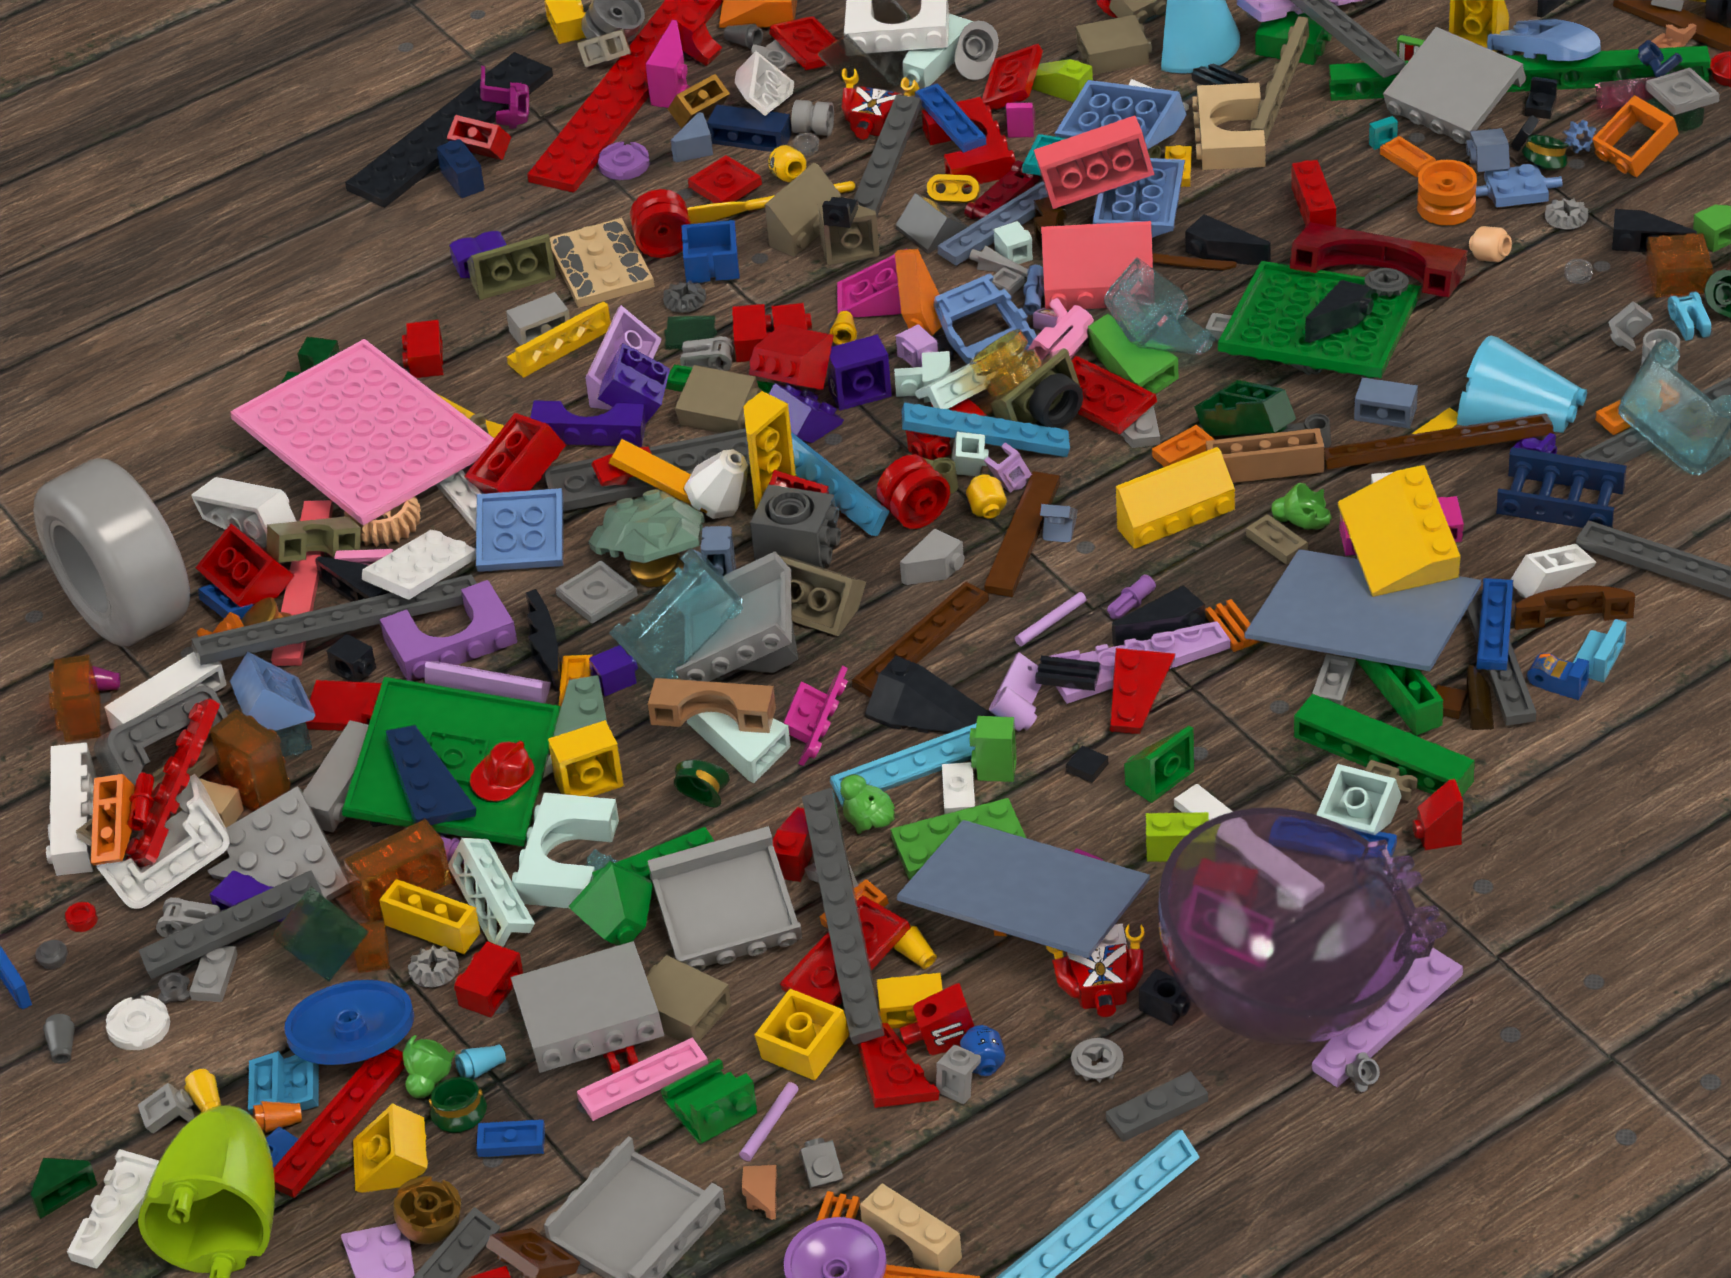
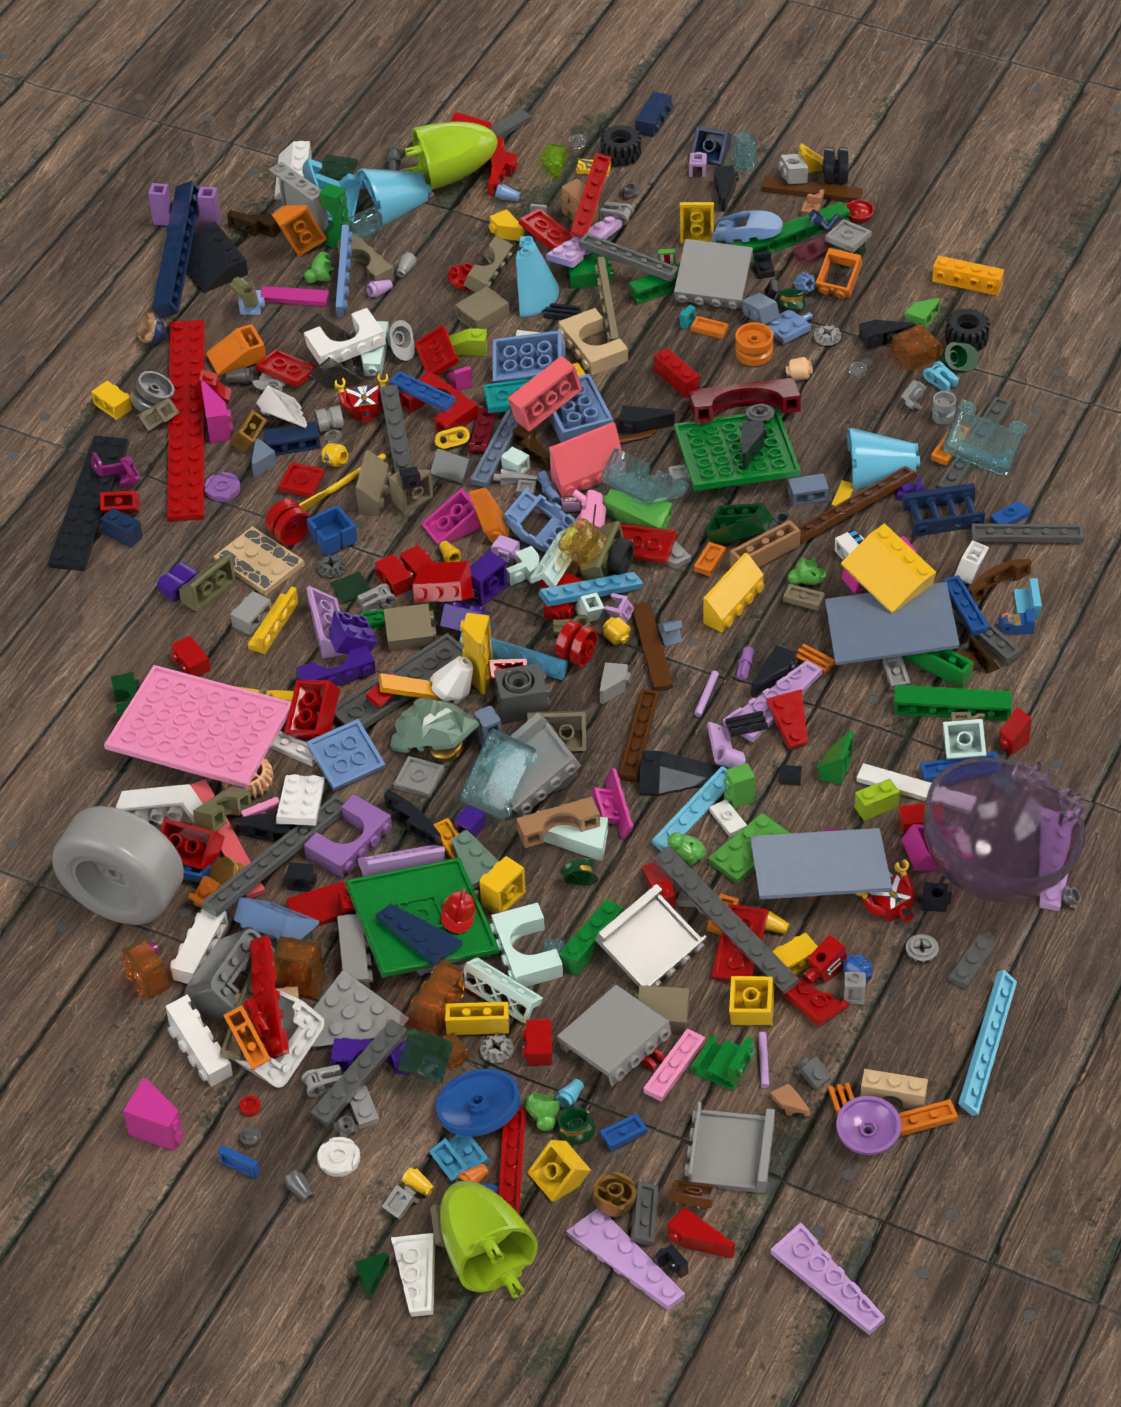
camera: 30 degrees left, 5 degrees up
green slope [569,861,653,946] -> none
none -> blue plate [990,501,1031,524]

